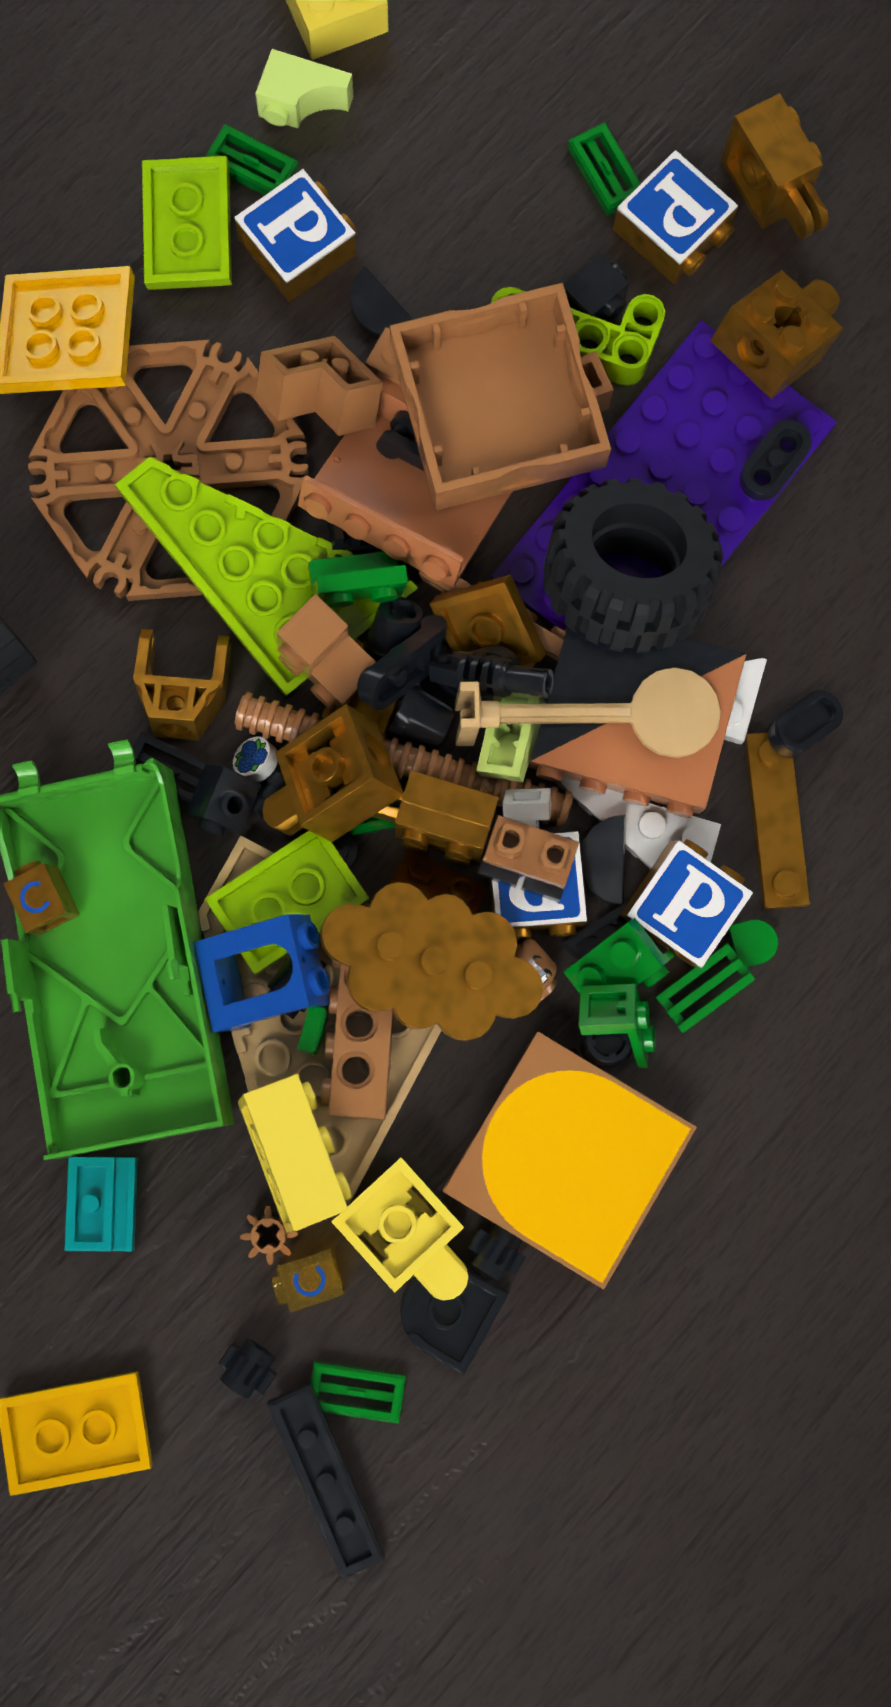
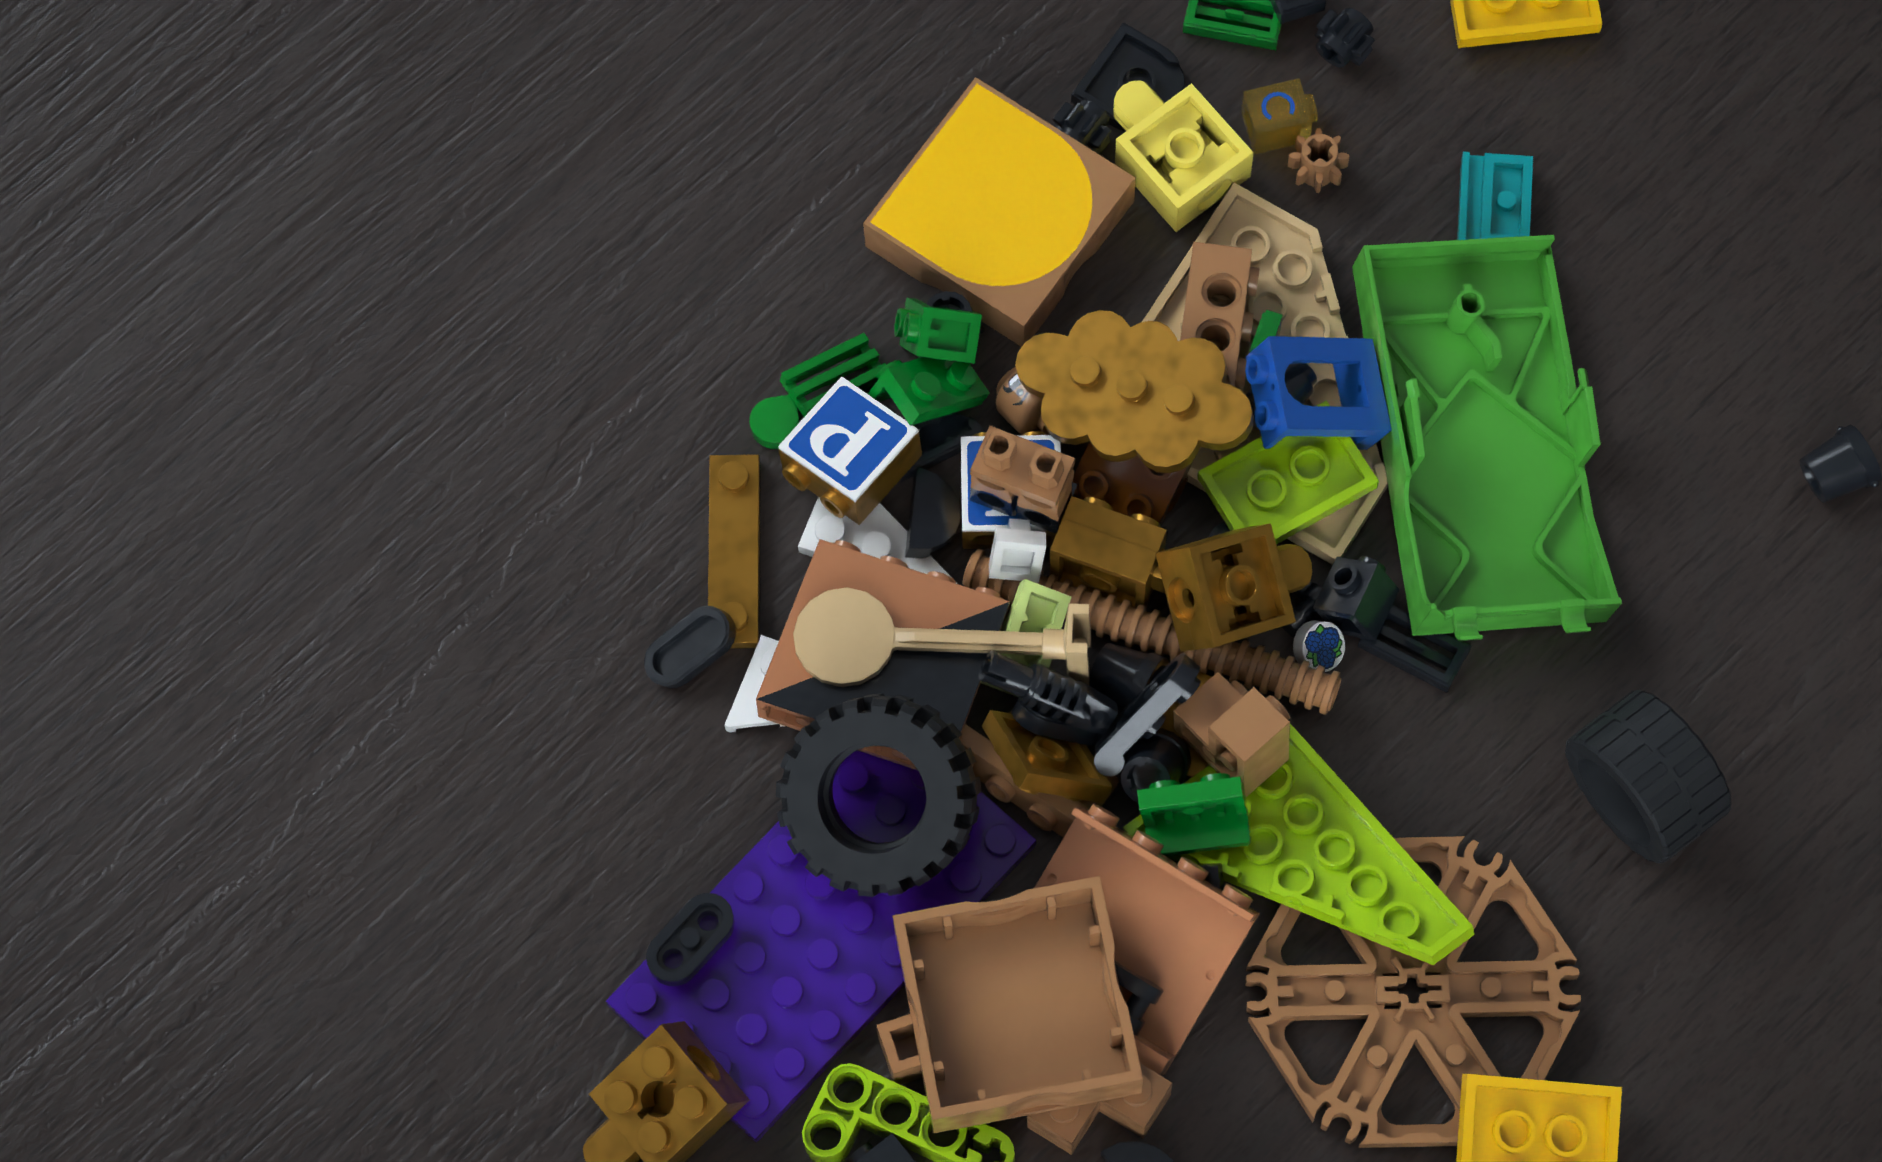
camera: 165 degrees left, 10 degrees down
pearl gold brick [3,861,80,935] -> none
pearl gold piece [133,629,232,741] -> none
light yellow brick [238,1074,352,1233] -> none
medium nougat brick [256,336,383,436] -> none

